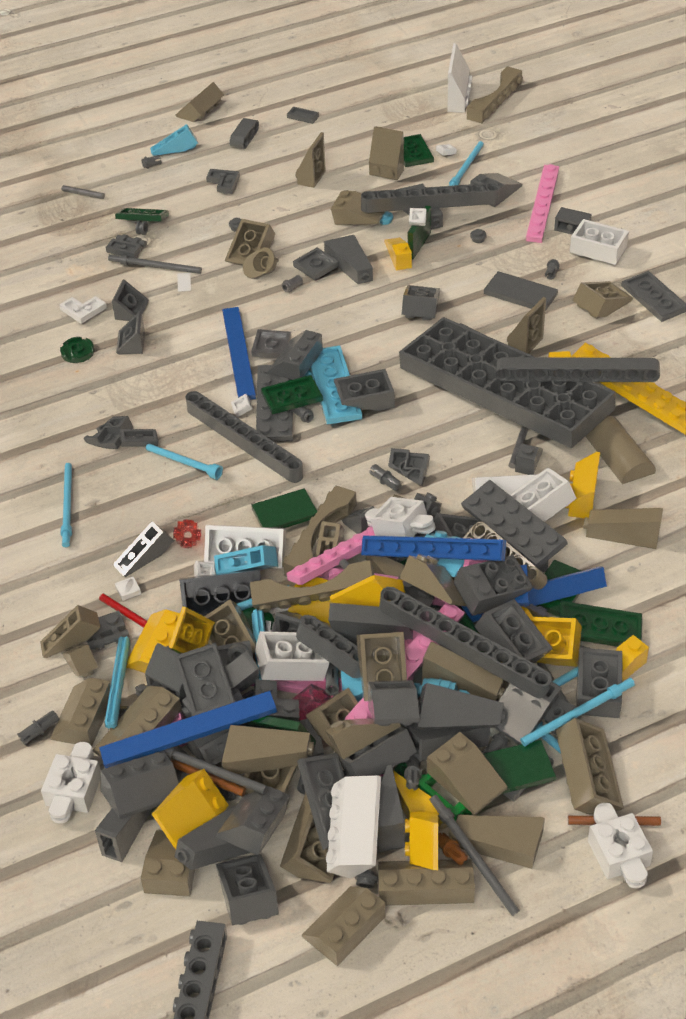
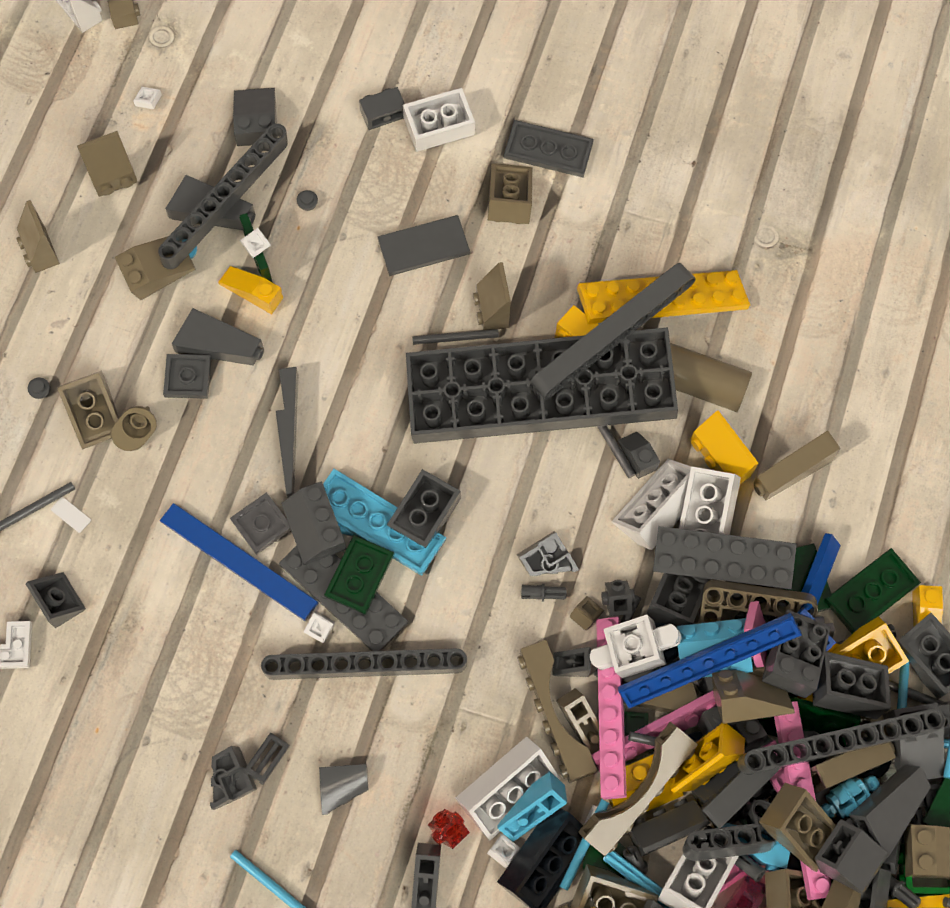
camera: 50 degrees left, 25 degrees up
dark green tile [60,337,95,363] -> none
dark grey slope [116,312,145,355] -> none
medium azure piece [146,444,223,480] -> none
dark green tile [251,488,317,528] -> none
flat silver pin [282,275,303,292] -> none
dark grey pin [292,406,314,423] -> none
dark grey slope [401,285,440,320] -> none
dark green tile [404,134,434,167] -> none
medium azure bar [449,141,484,186] -> none
bright pink plate [526,164,559,243] -> none
dark grey pin [545,259,560,280] -> none
none -> dark grey slope [276,367,298,498]
none -> dark grey slope [319,764,369,815]

